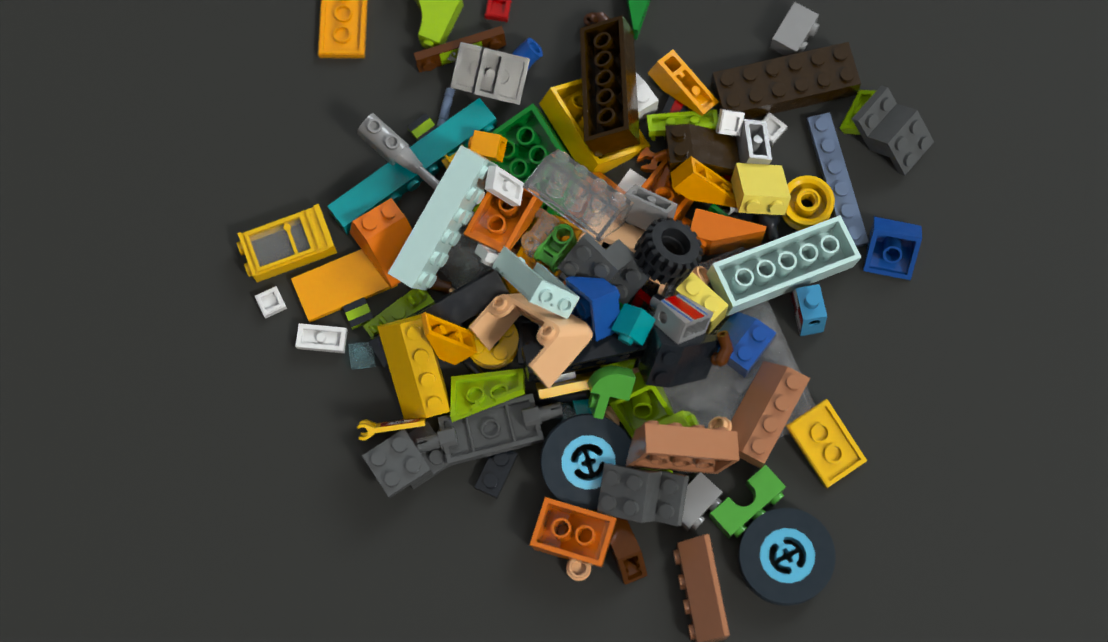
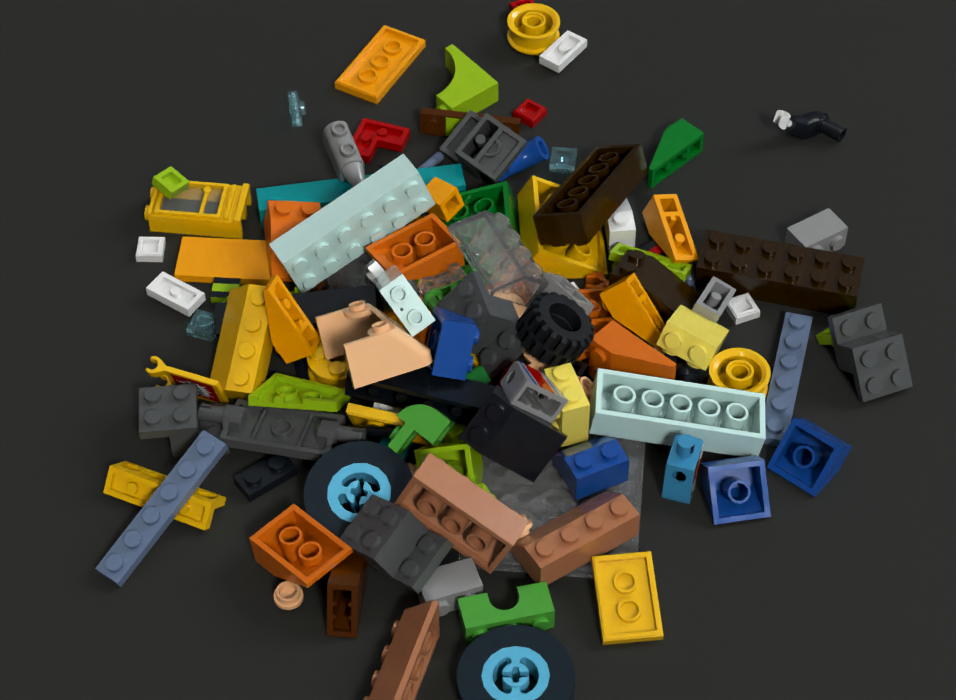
camera: 25 degrees right, 25 degrees down
white plate [485,165,524,206] -> none
teal brick [611,303,656,346] -> none
reddish brown arm [710,330,733,367] -> none
white tile [716,109,745,136] -> none
none -> sand blue plate [95,430,228,588]
none -> yellow fence [103,461,226,530]
none -> lime plate [151,166,190,199]
none -> clear light blue plate [287,91,306,127]
none -> red plate [353,118,411,164]
none -> clear light blue plate [549,146,578,173]
none -> blue slope [700,455,771,525]

